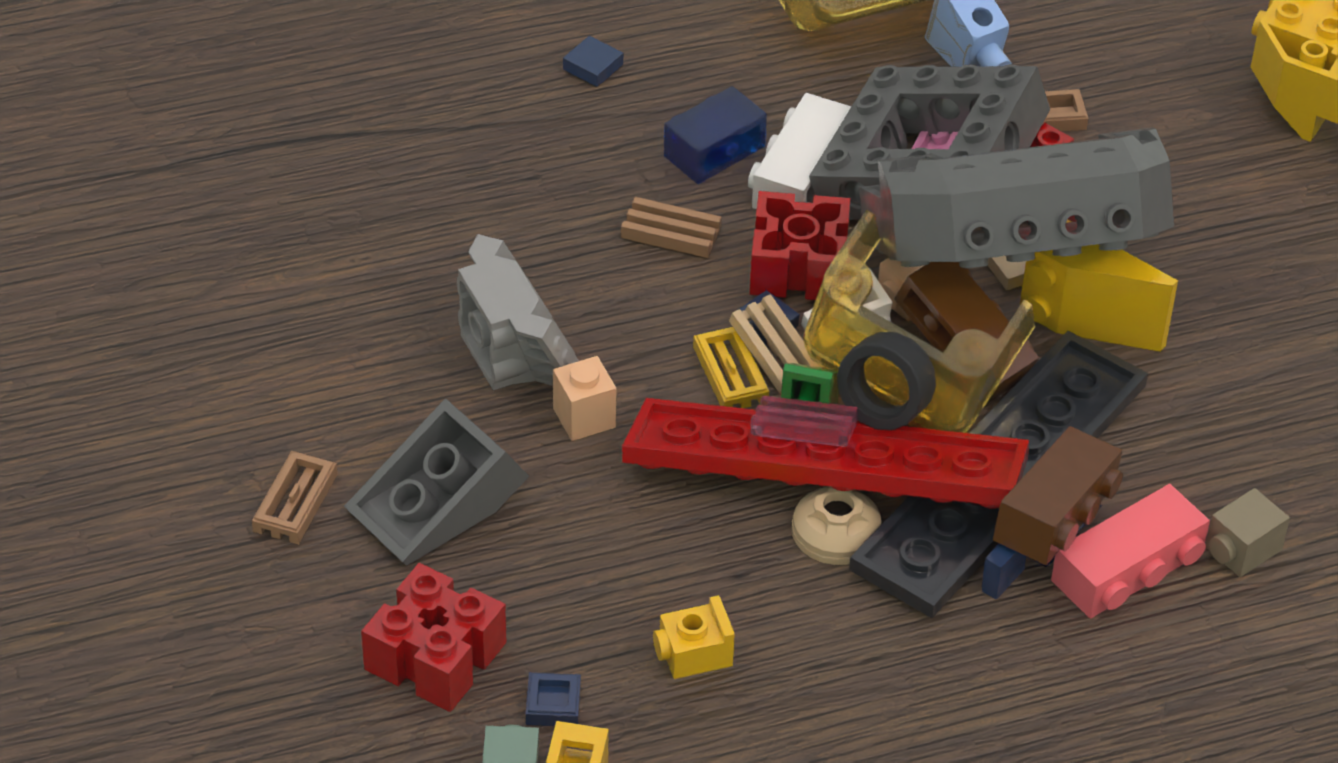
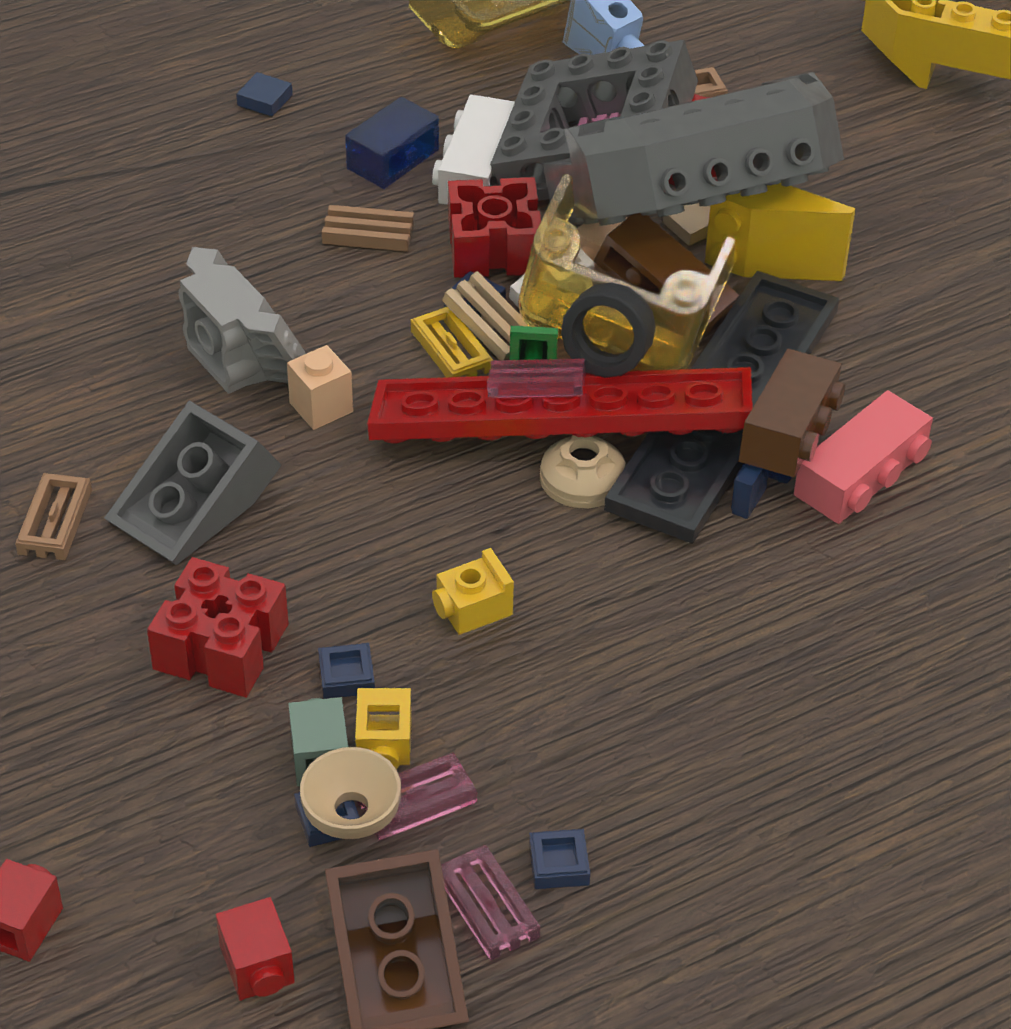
camera: 10 degrees left, 0 degrees up
dark tan brick [1206,488,1290,577] -> none

